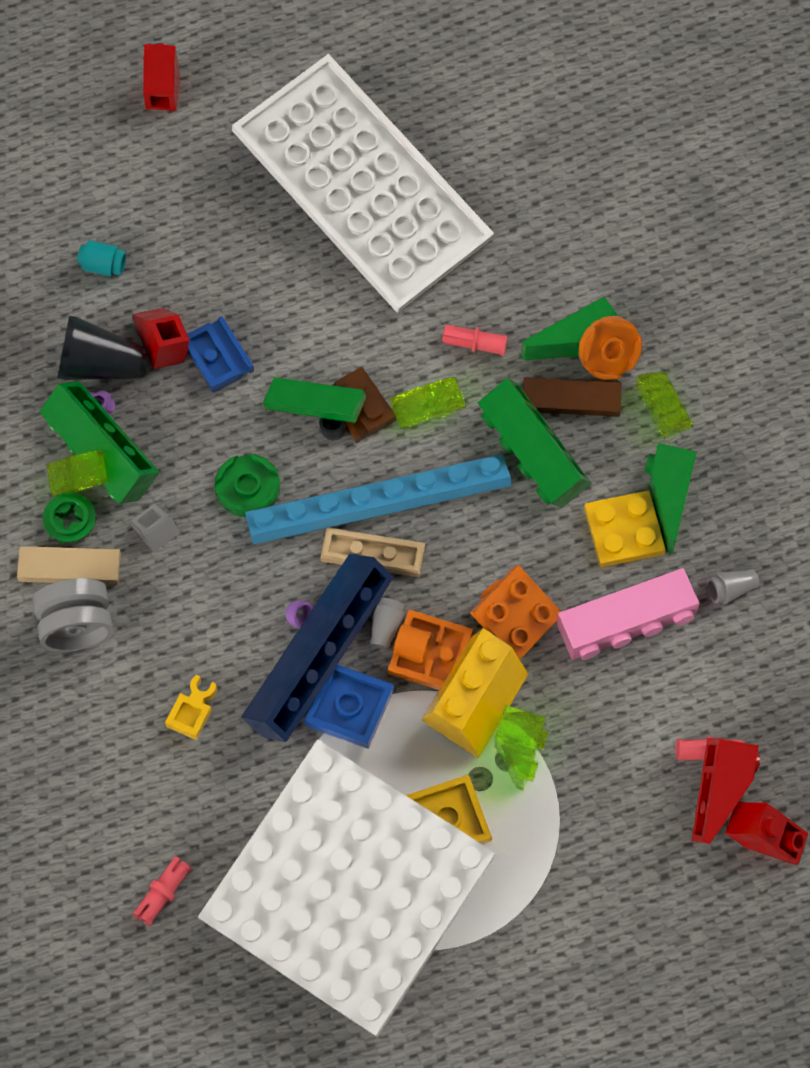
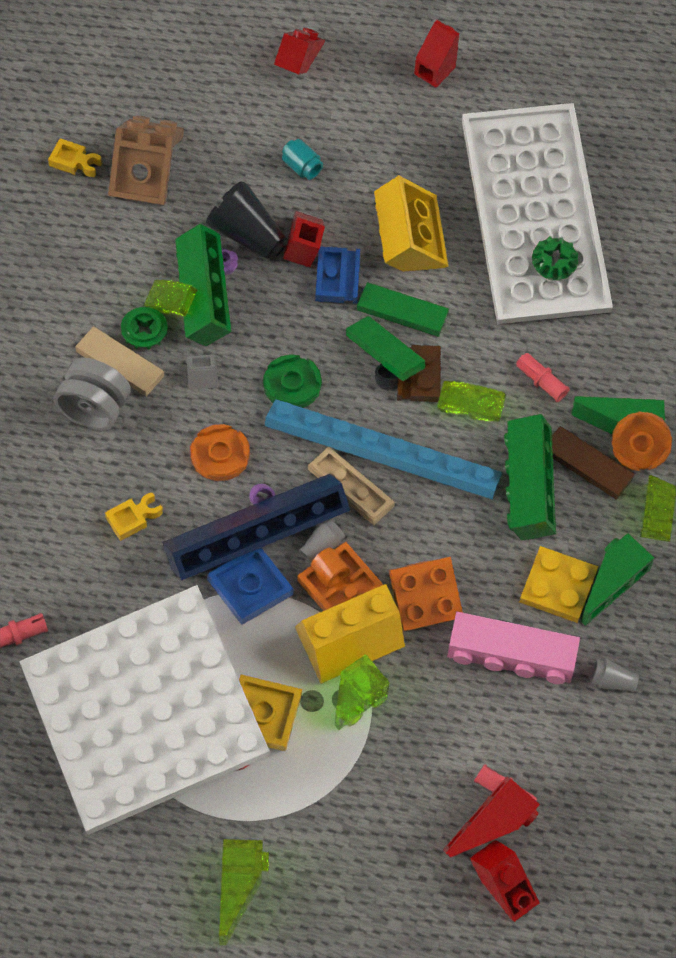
camera: 30 degrees right, 5 degrees down
none -> orange tile [190,424,250,481]
none -> clear neon green slope [219,839,269,945]
none -> red slope [274,27,325,75]
none -> green tile [357,282,449,337]
none -> yellow slope [374,175,449,272]
none -> green gear [532,236,578,280]

